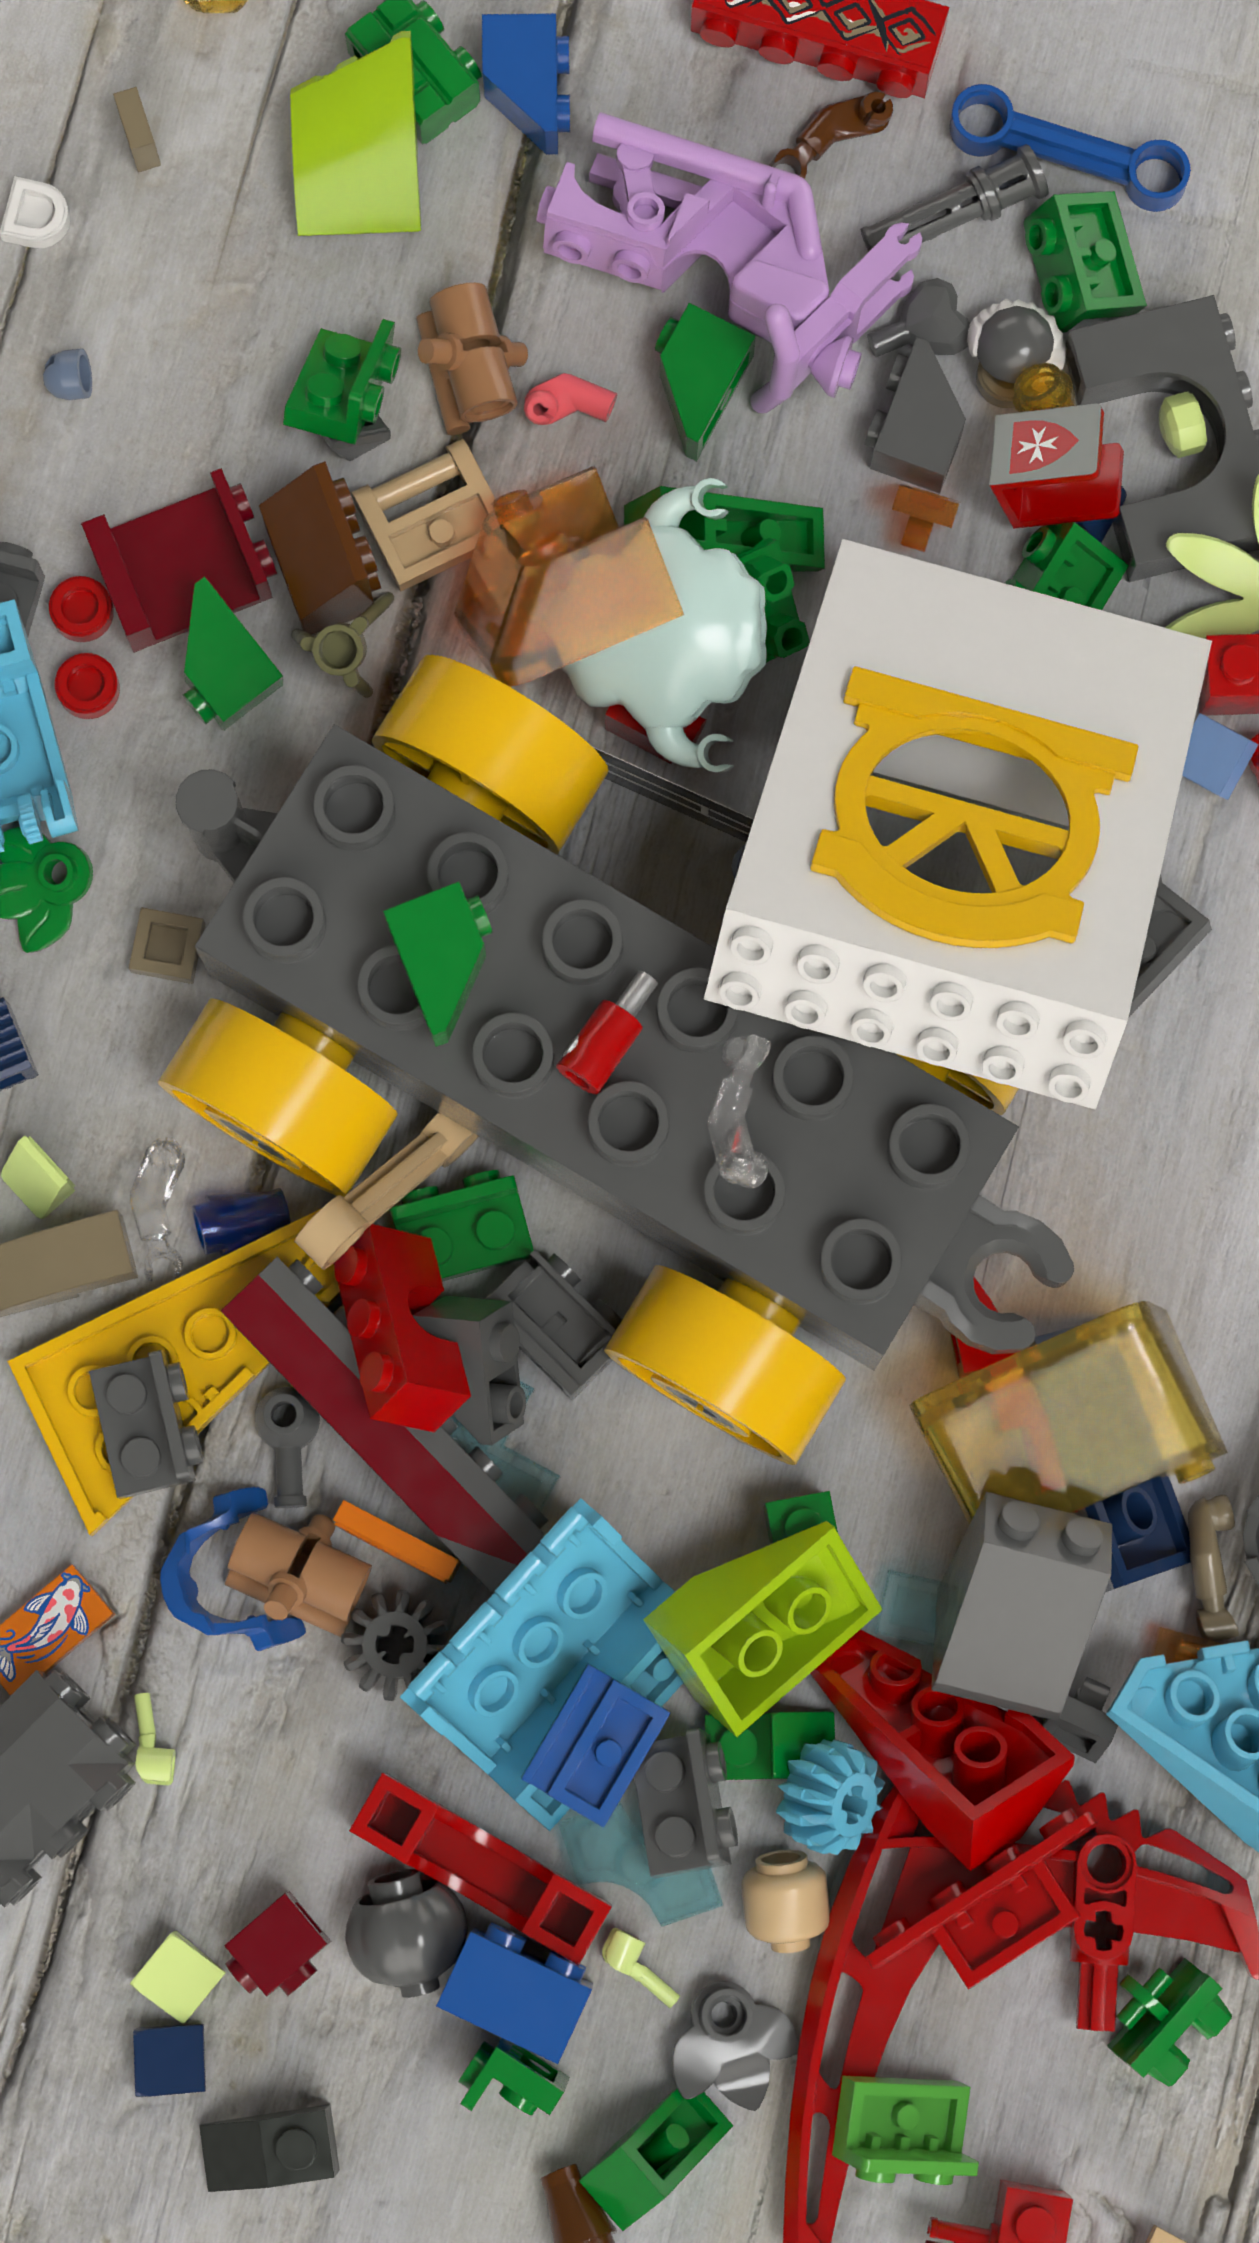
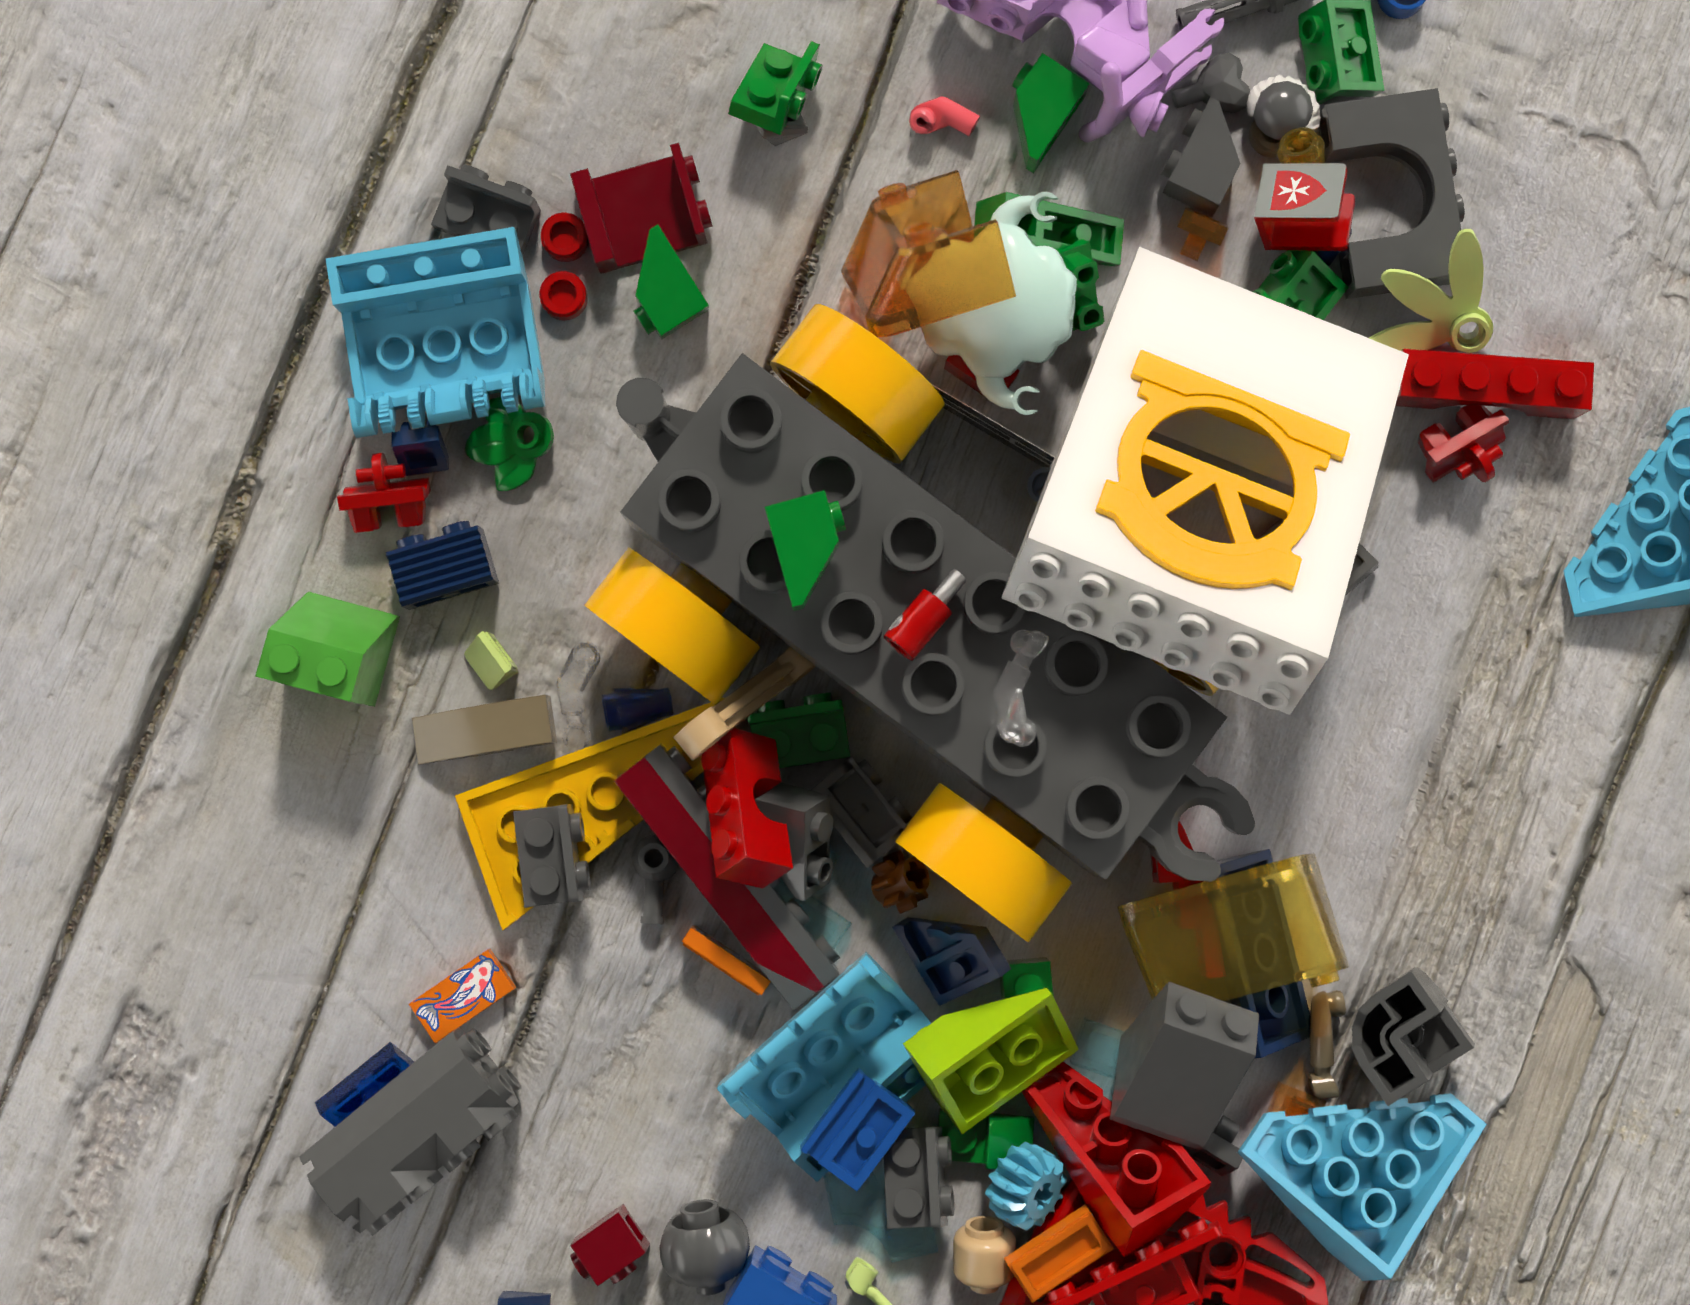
camera: 10 degrees right, 5 degrees up
sand blue hinge [43,348,92,400] -> none
dark tan tile [129,907,206,984] -> none
yellowish green slope [130,1931,226,2025] -> none
yellowish green hand [134,1693,176,1785] -> none
blue helmet [160,1487,306,1651] -> none
medium nougat pin [225,1512,372,1637] -> none
reddish brown slope [259,461,382,635] -> none
olive plant [291,592,395,698] -> none
dark grey gear [341,1590,449,1701] -> none
red arch [349,1773,612,1966] -> none
tan plate [351,439,512,592] -> none
medium nougat pin [416,282,528,436] -> none
yellowish green tile [1159,391,1207,458] -> none
medium blue tile [1182,713,1259,800] -> none
none -> reddish brown gear [871,850,930,914]
none -> dark blue wing [892,917,1011,1006]
none -> orange tile [1004,1204,1114,1303]

